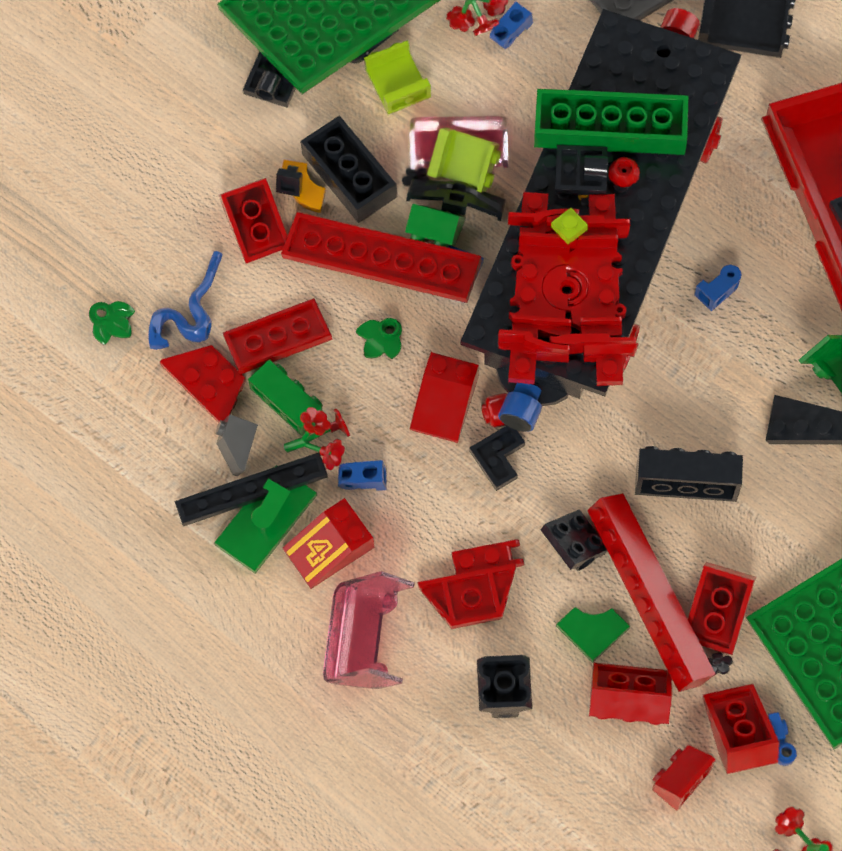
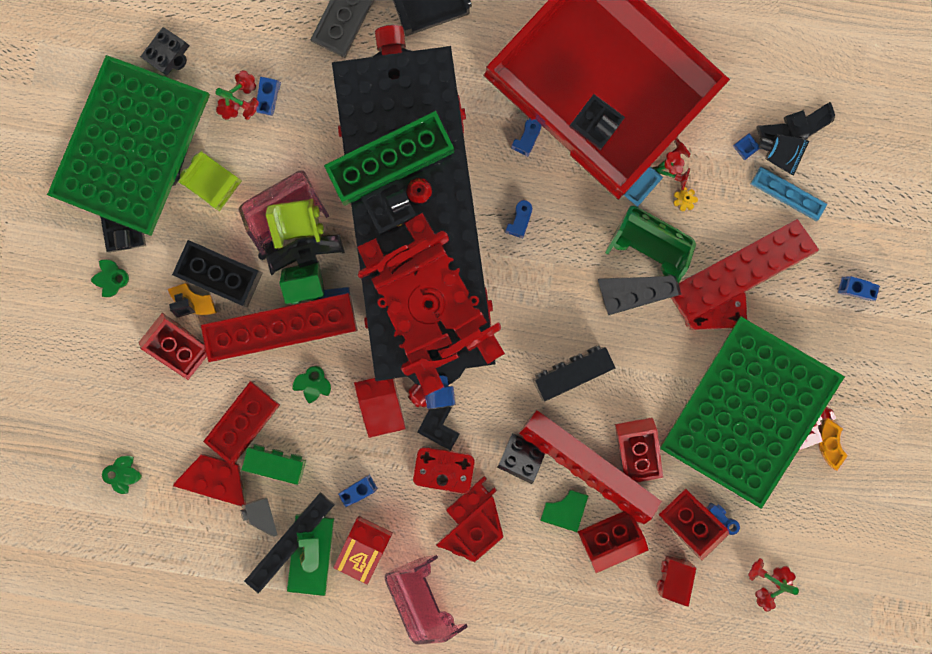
camera: 30 degrees left, 20 degrees up
blue animal [148,251,223,350] -> none
red plant [284,407,351,470] -> none
black piece [477,655,532,718] -> none
lime plate [551,208,588,244] -> none
black plant [708,652,733,676] -> none
none -> green plate [91,260,129,297]
none -> red axle [413,446,475,493]
none -> blue leg [511,119,541,157]

